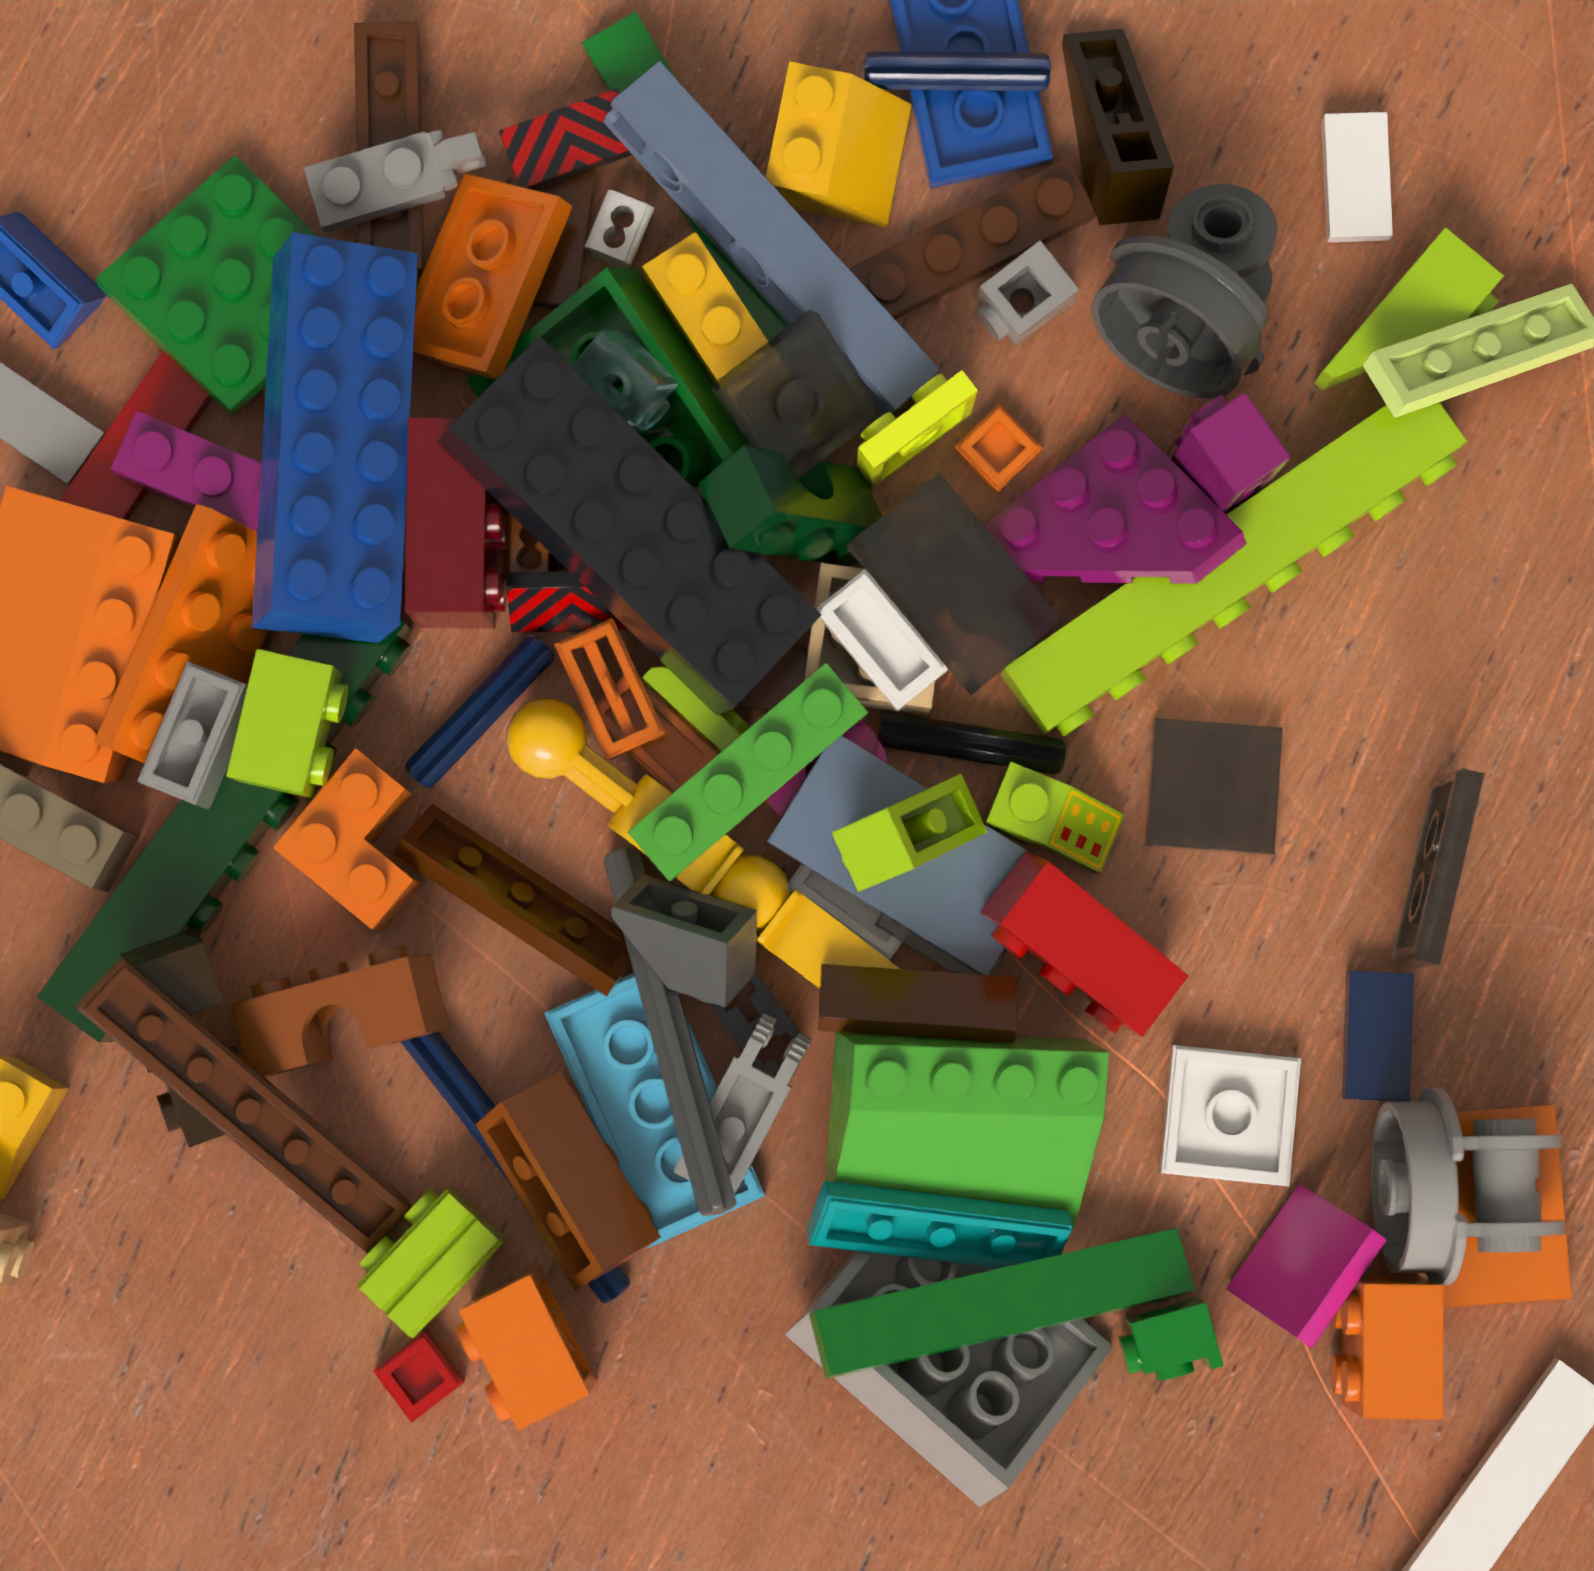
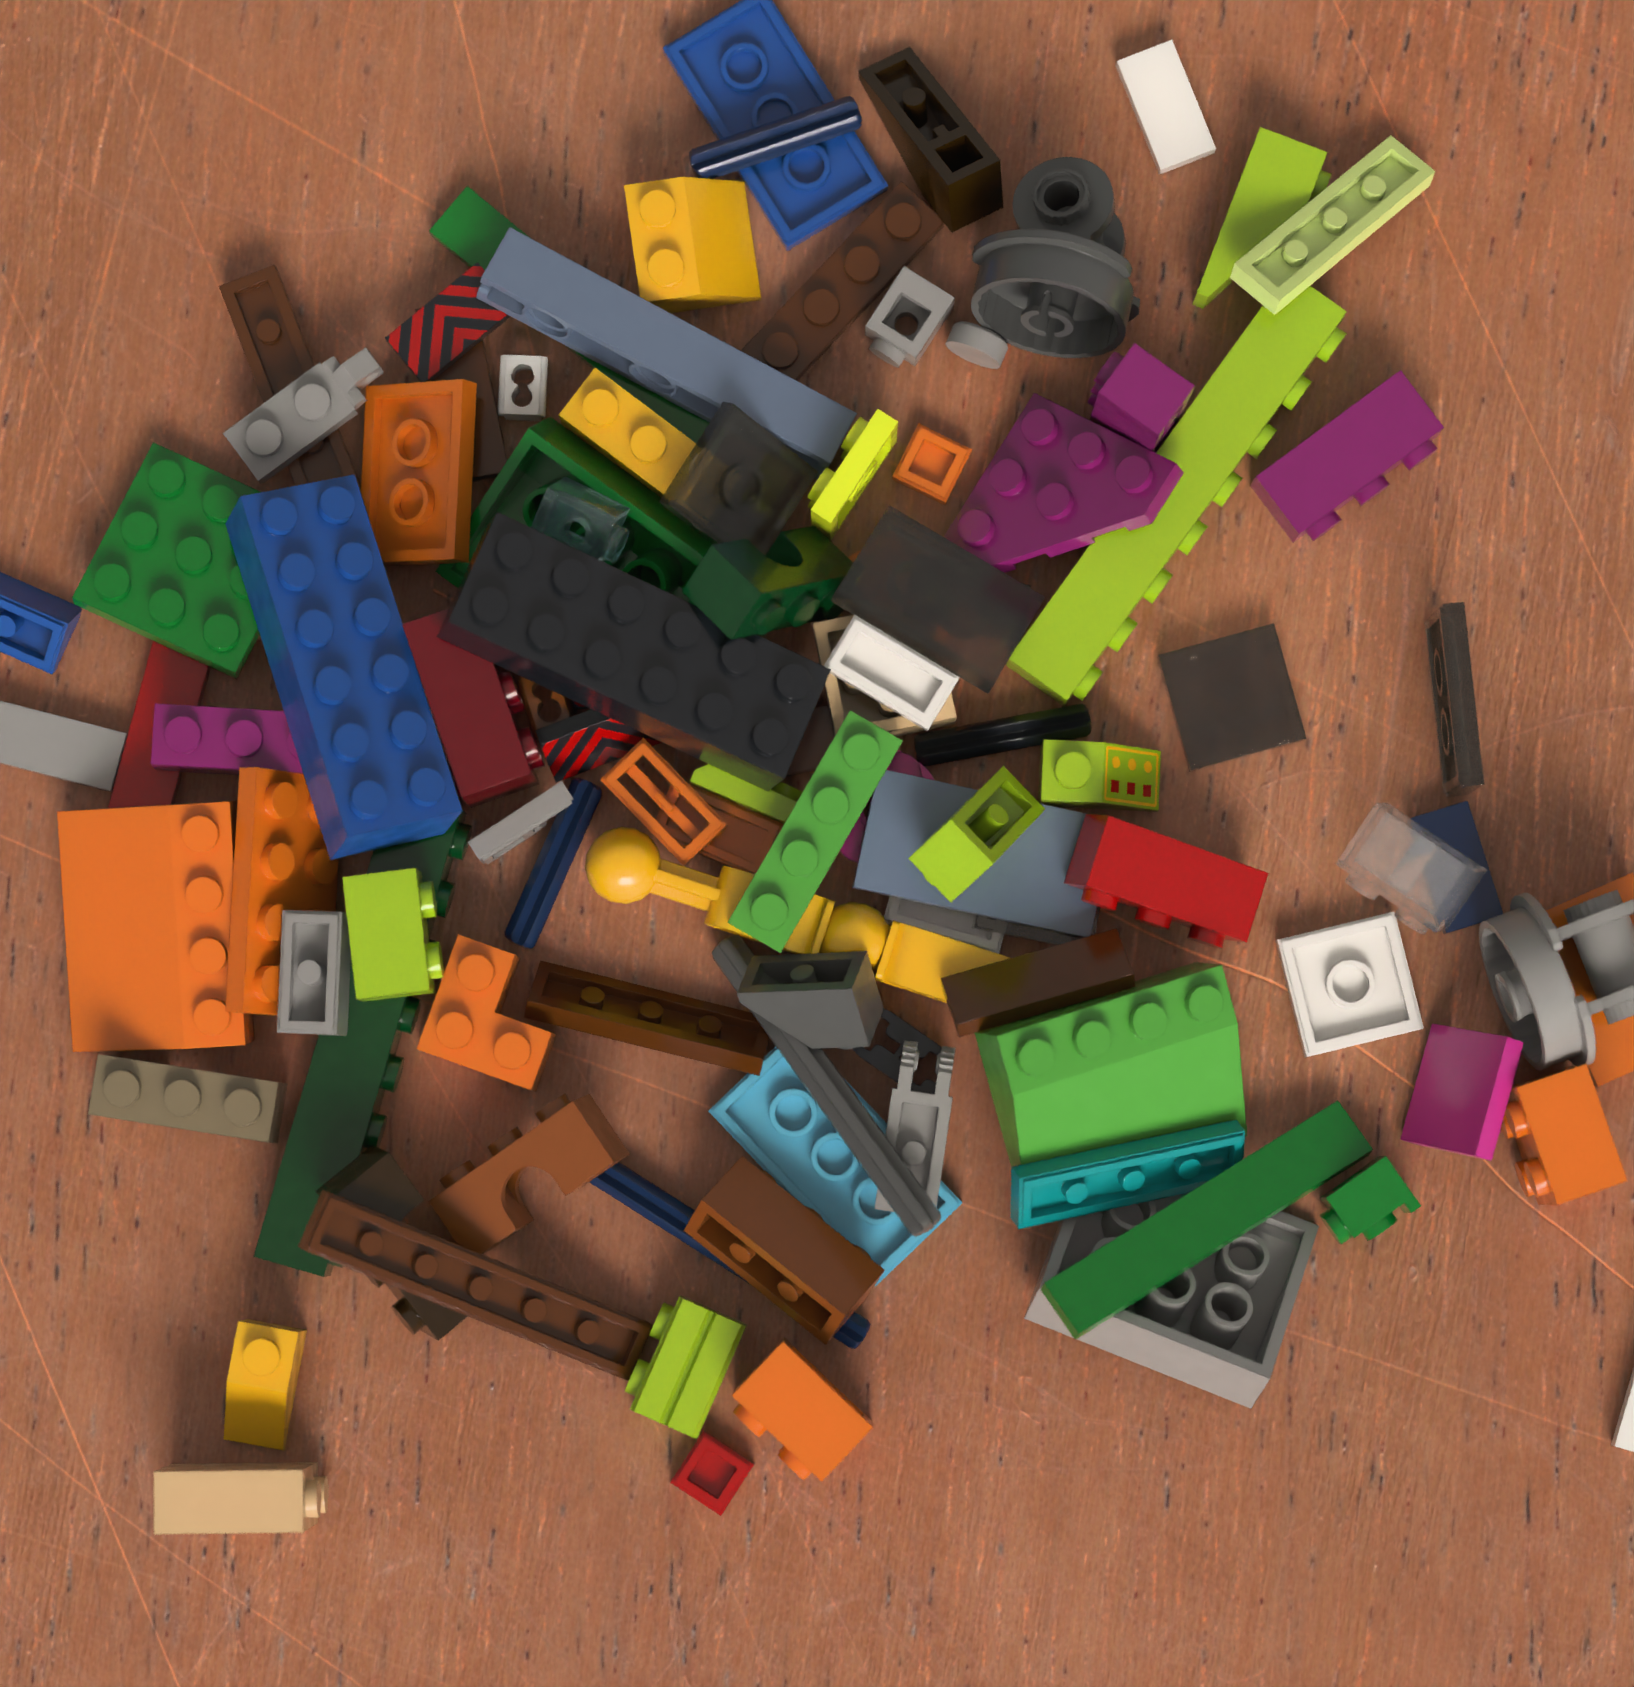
camera: 15 degrees left, 0 degrees up
none -> light grey tile [468,781,574,865]
none -> light grey tile [945,321,1008,369]
none -> magenta brick [1250,370,1444,543]
none -> clear brick [1336,803,1487,935]

